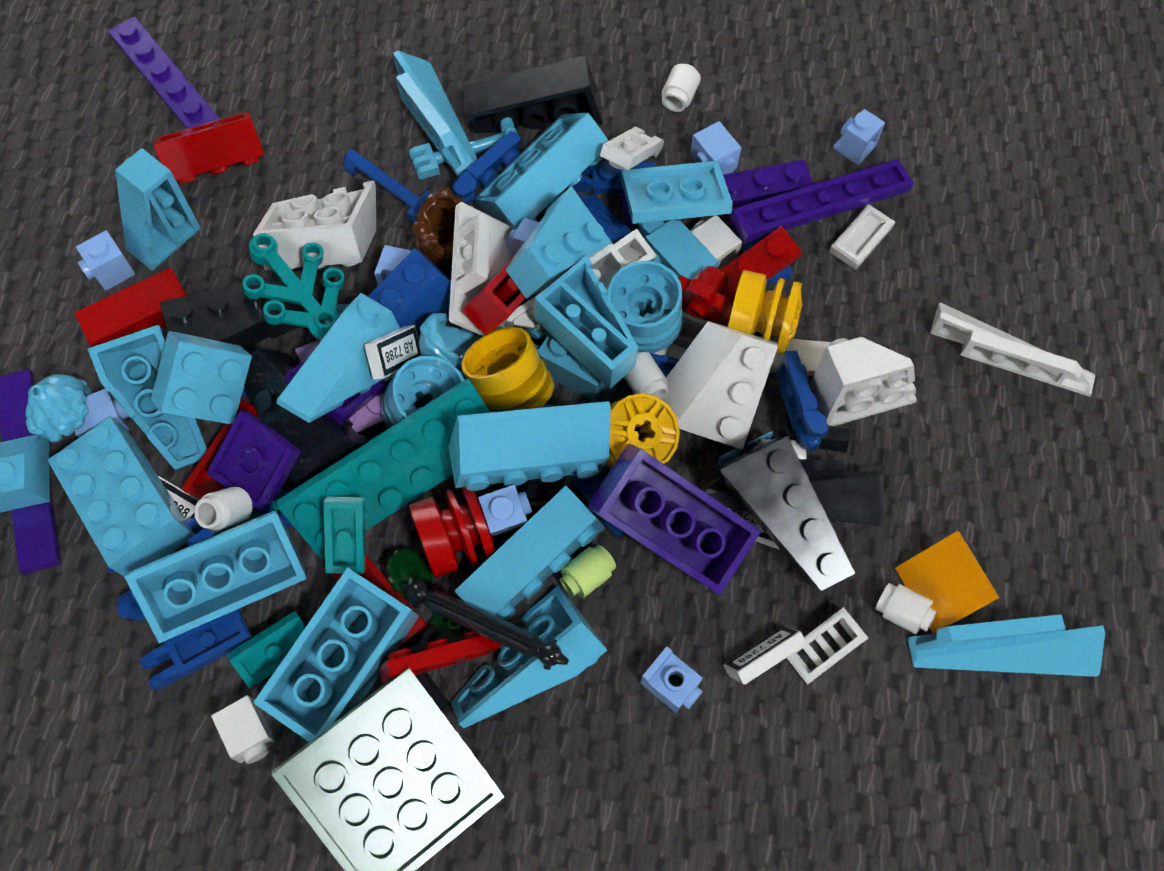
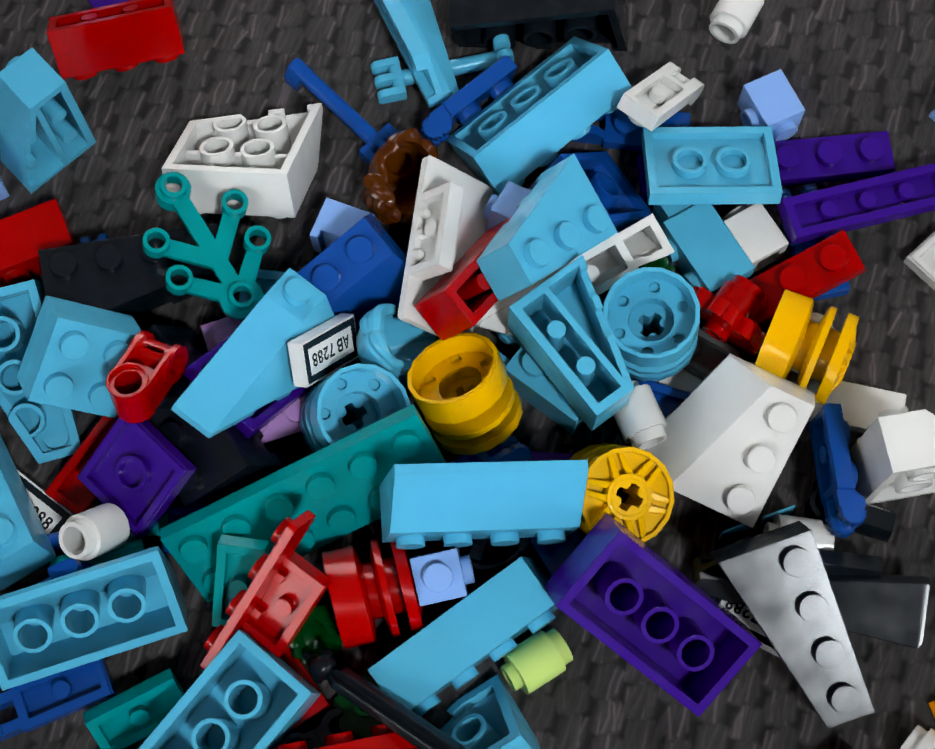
camera: 10 degrees right, 5 degrees up
none -> red piece [106,330,189,423]
none -> red bracket [199,510,332,670]

